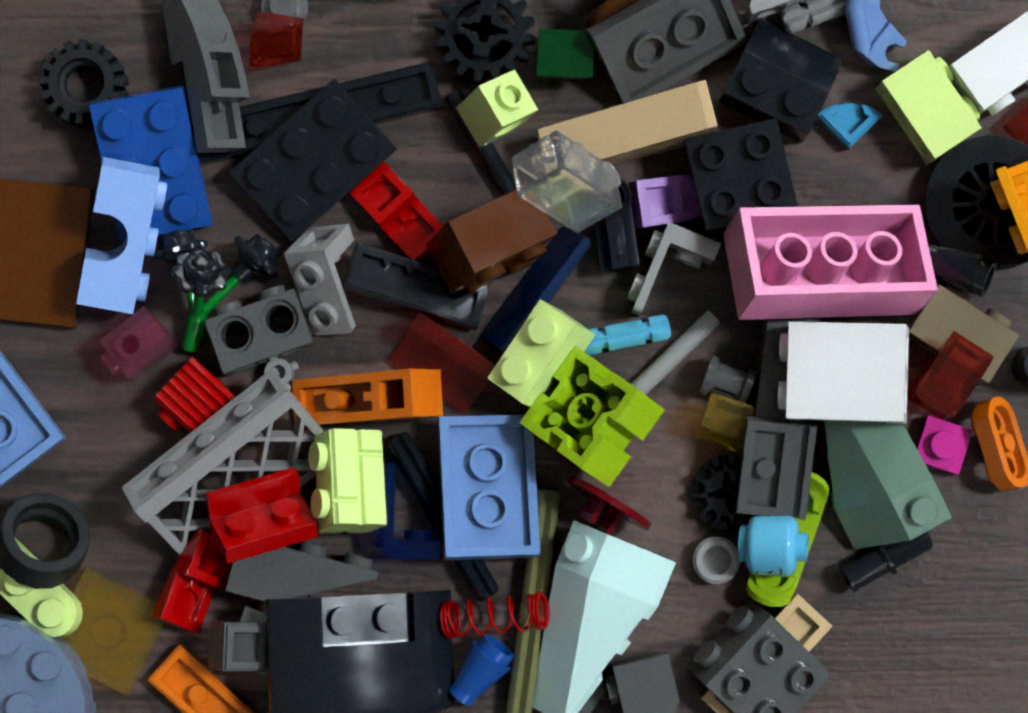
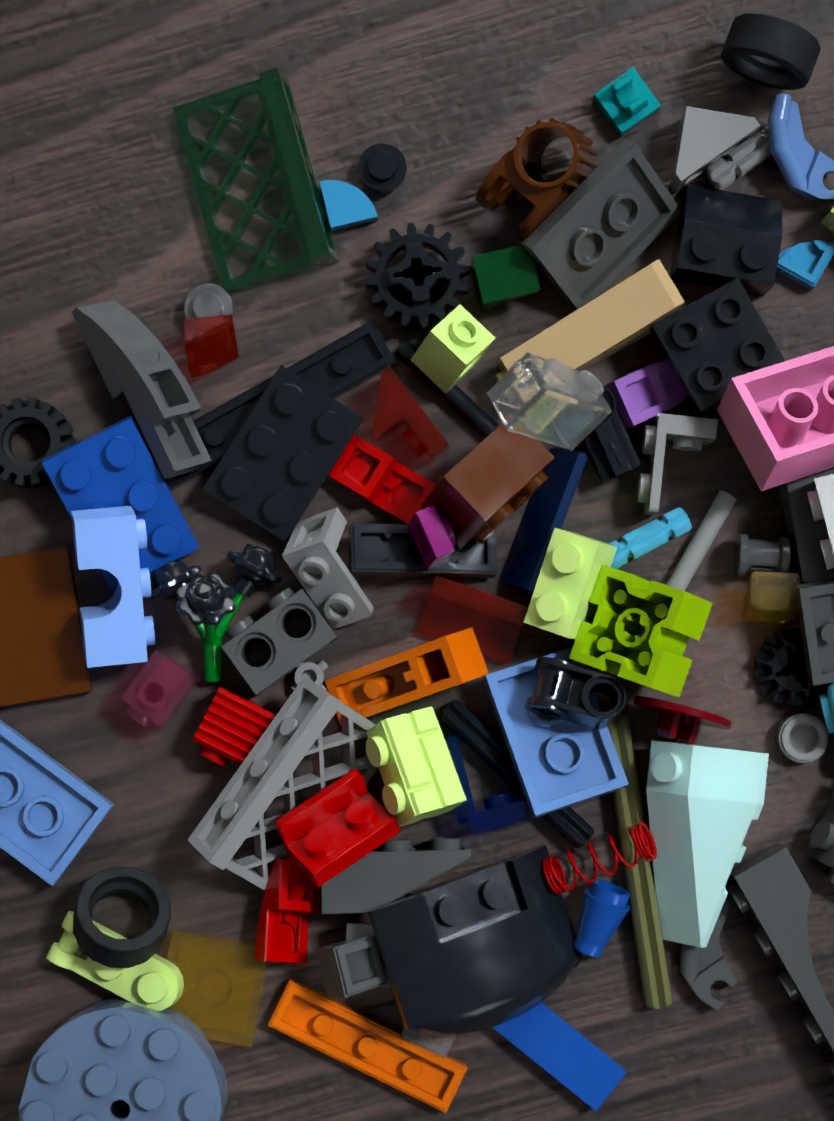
camera: 20 degrees left, 0 degrees up
none -> clear red slope [371,367,449,462]
none -> magenta plate [408,505,455,570]
none -> black piece [525,657,627,729]

